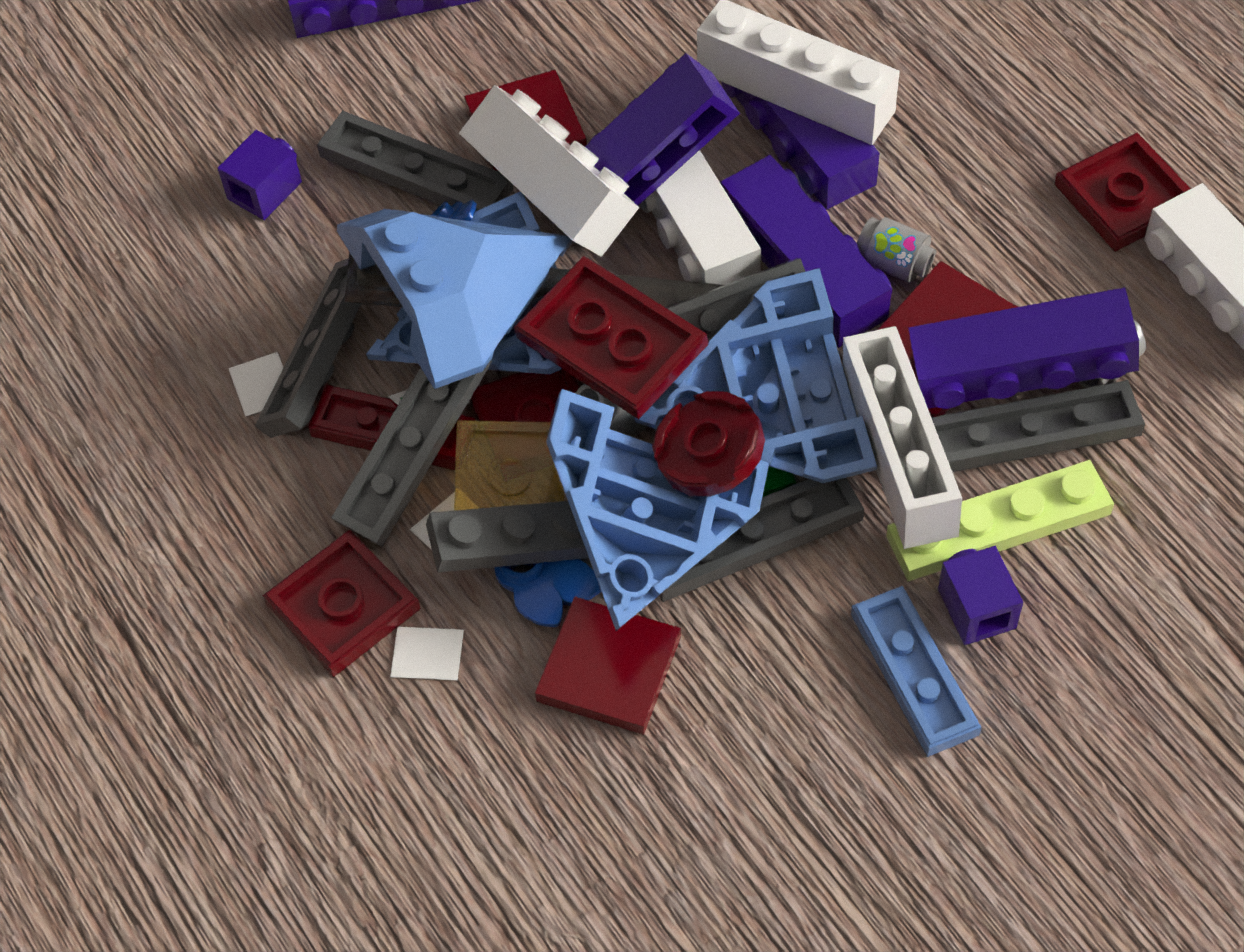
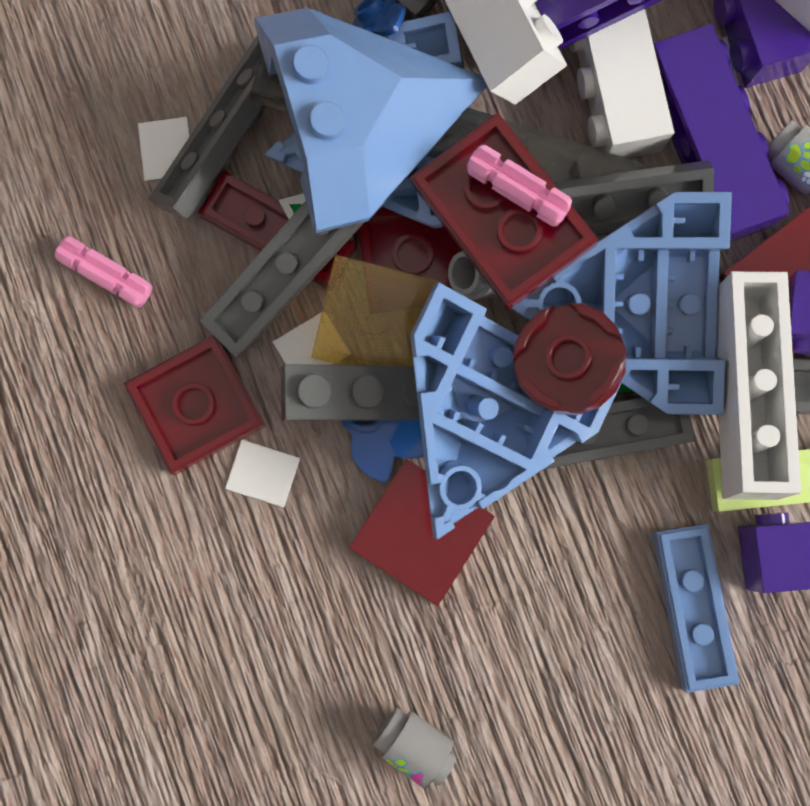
camera: 10 degrees right, 25 degrees up
none -> bright pink axle [54,236,153,307]
none -> light grey brick [372,707,457,789]
none -> bright pink axle [467,145,572,226]

